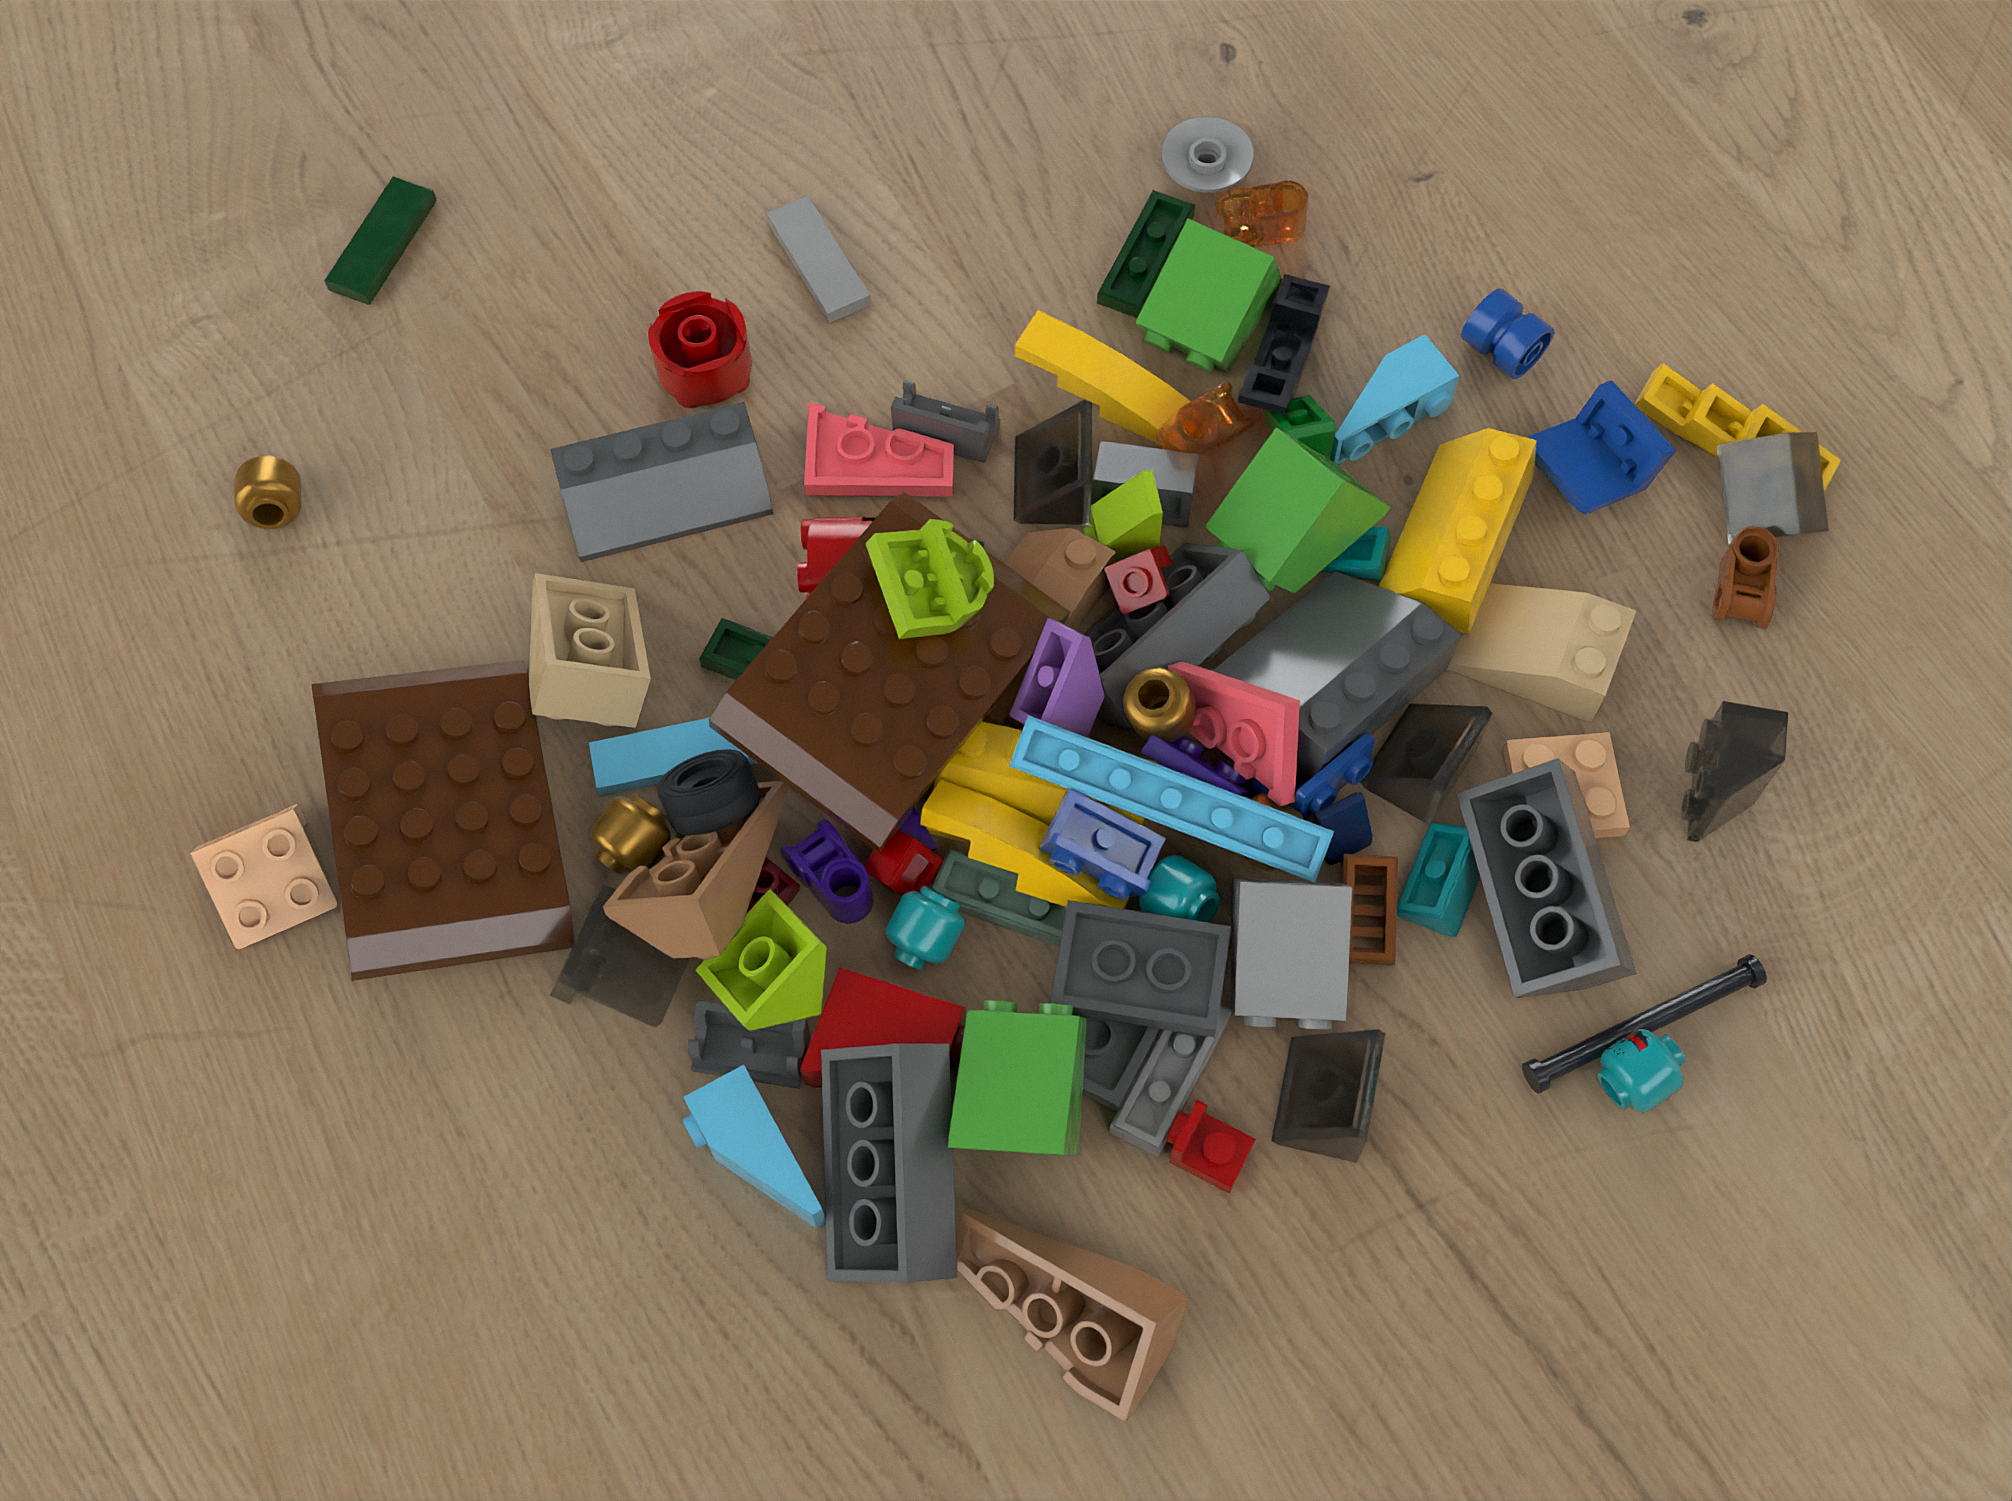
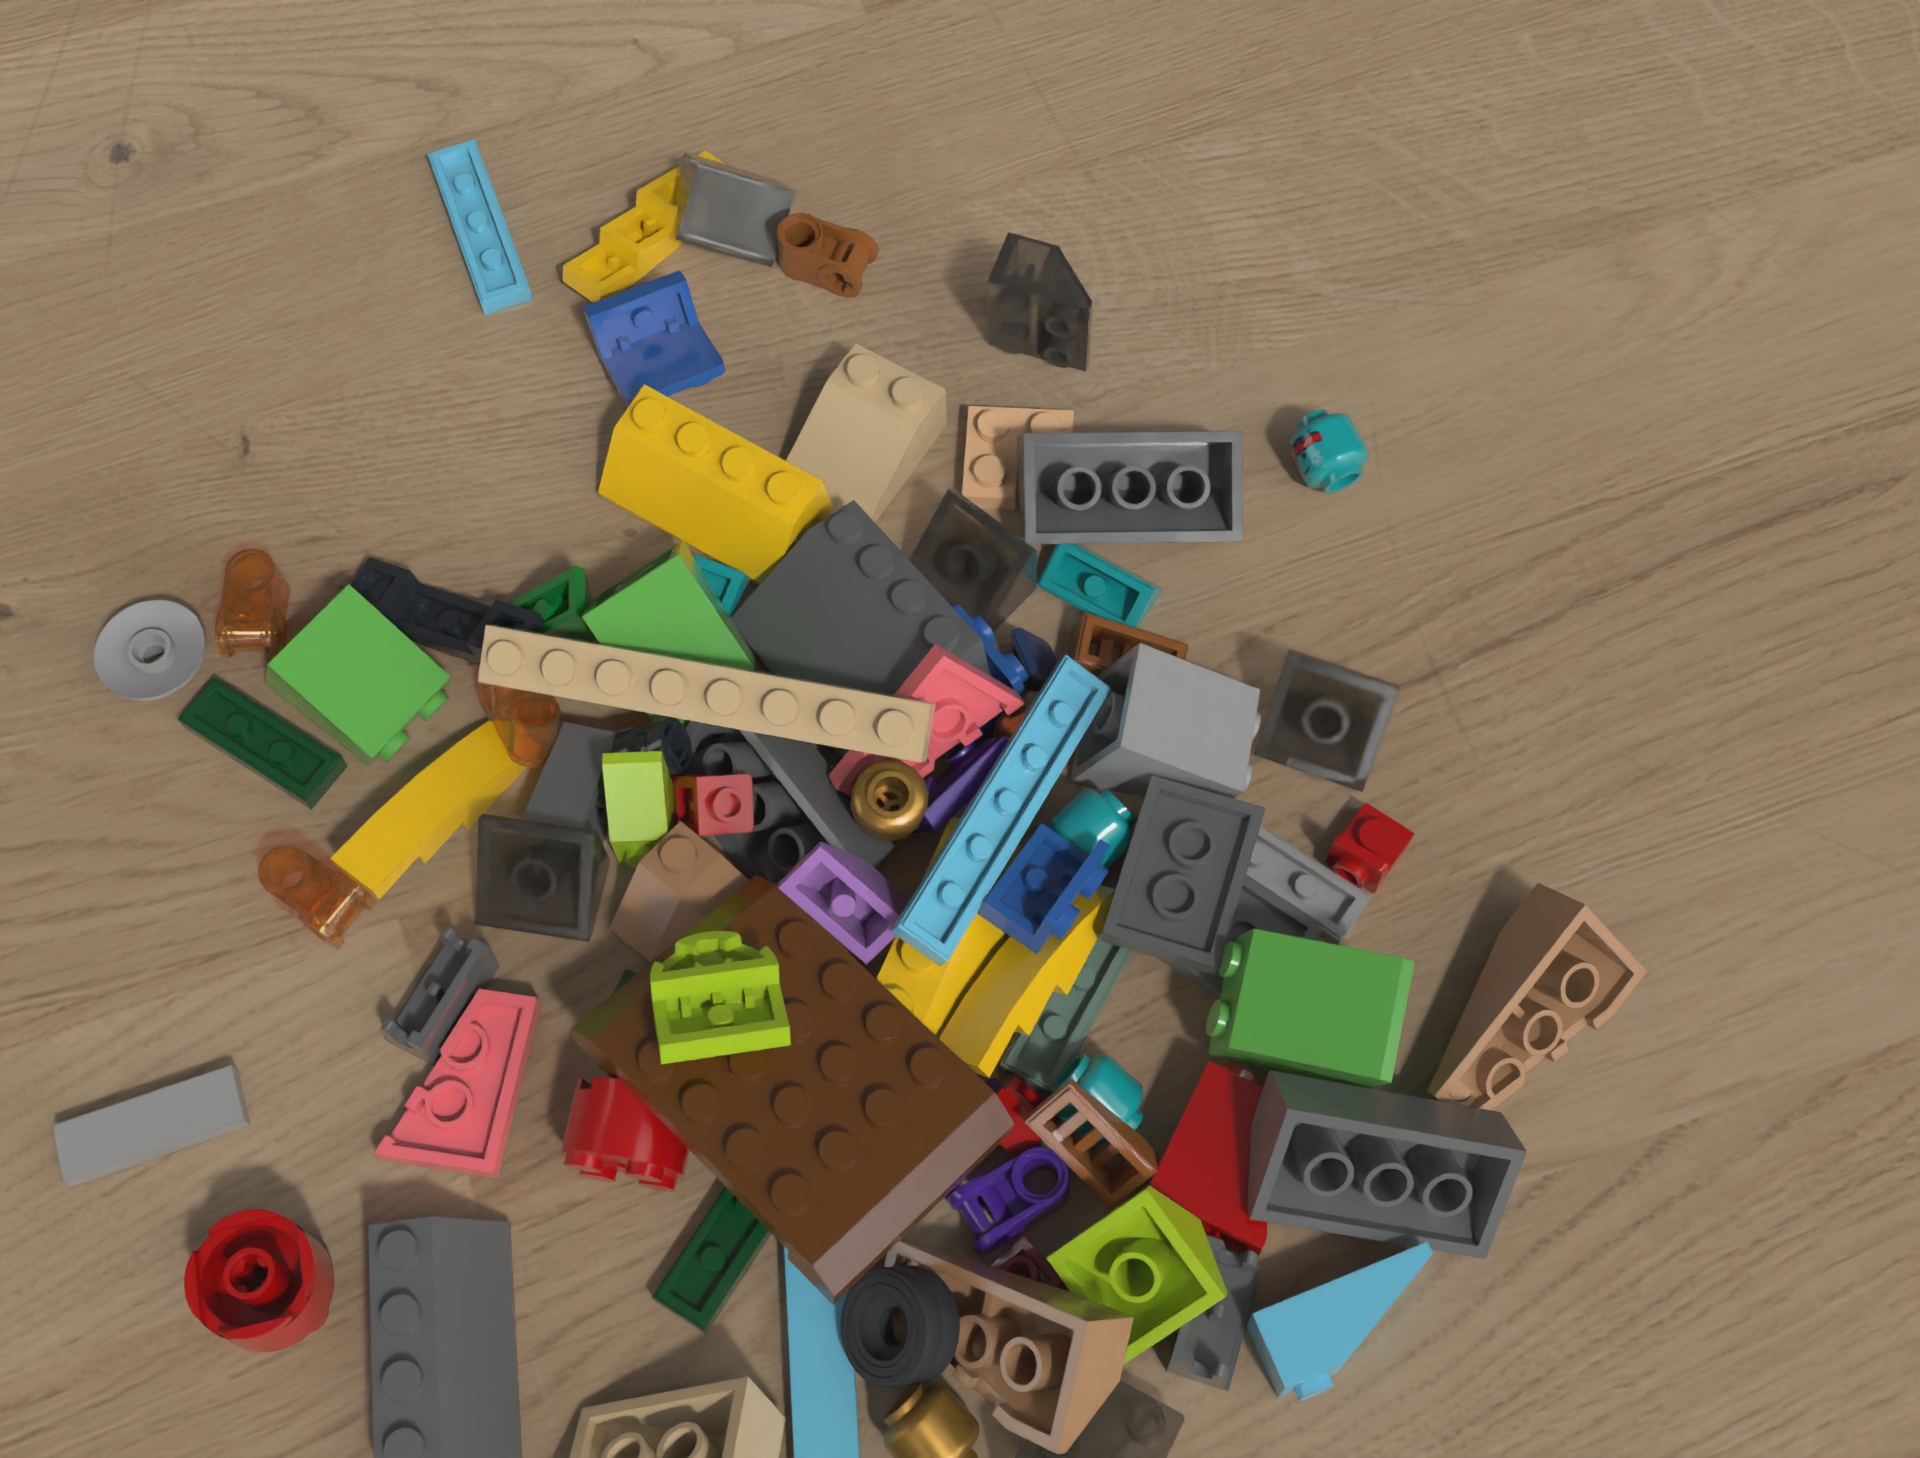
camera: 80 degrees left, 0 degrees up
medium azure slope [1330,334,1460,465] -> none
blue wheel [1461,288,1555,379] -> none
black bar [1522,954,1767,1094] -> none
none -> clear orange piece [258,845,377,950]
none -> medium azure tile [427,139,534,315]
none -> tan plate [478,625,936,763]
none -> black wheel [612,717,692,776]
none -> dark orange slope [1024,1079,1159,1209]

